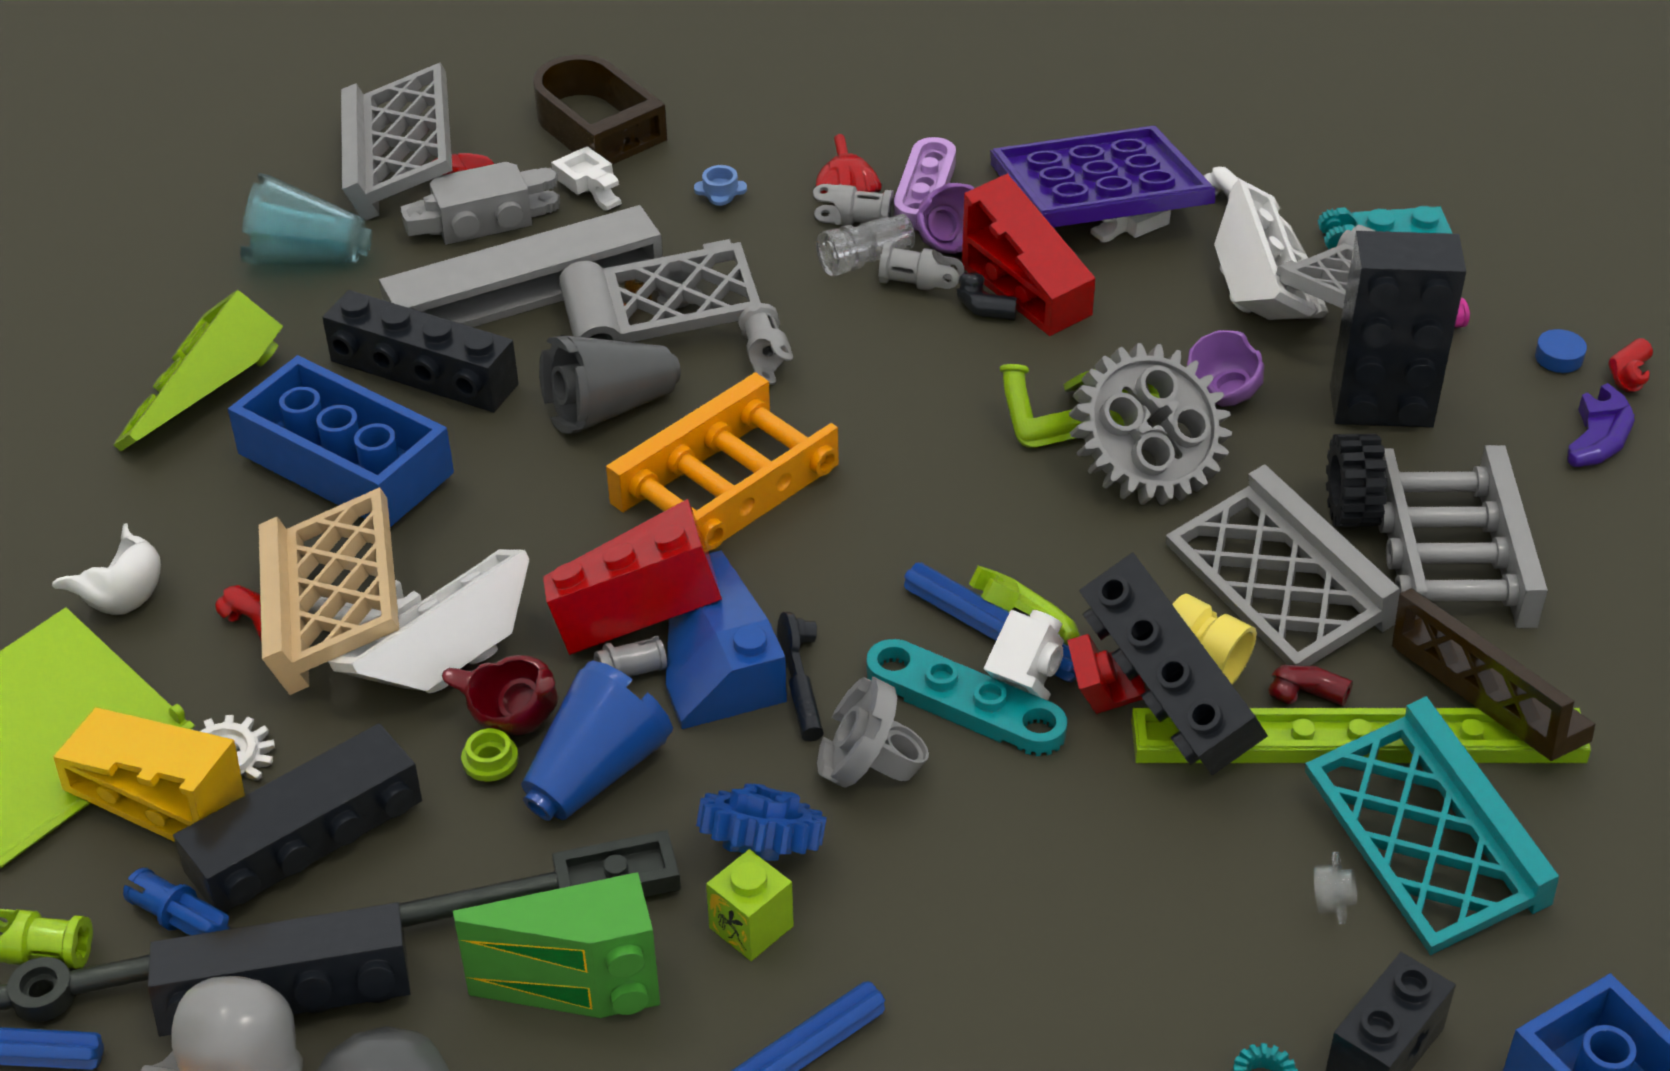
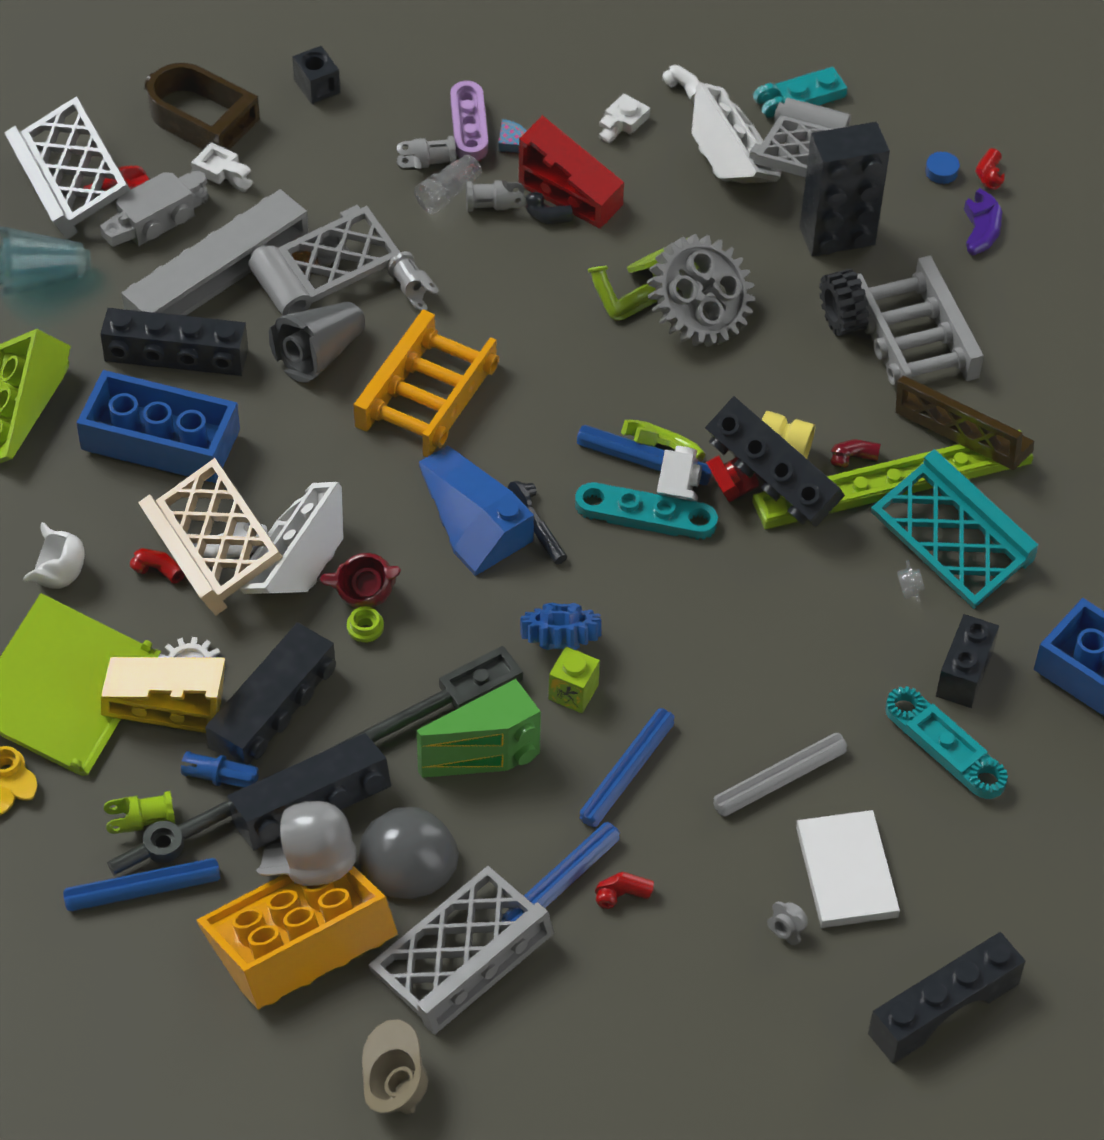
camera: 20 degrees left, 10 degrees up
blue cone [521,660,673,821] -> none
red wedge [543,499,722,655] -> none
light grey pin [594,636,667,677] -> none
medium blue plate [694,165,747,206] -> none
red piece [815,134,882,194] -> none
light grey tile [817,676,929,788] -> none
medium lavender hair [916,183,974,255] -> none
dark purple tile [990,125,1215,227] -> none
light grey fence [1166,464,1400,666] -> none
medium lavender hair [1187,330,1265,407] -> none
none -> black brick [292,46,341,104]

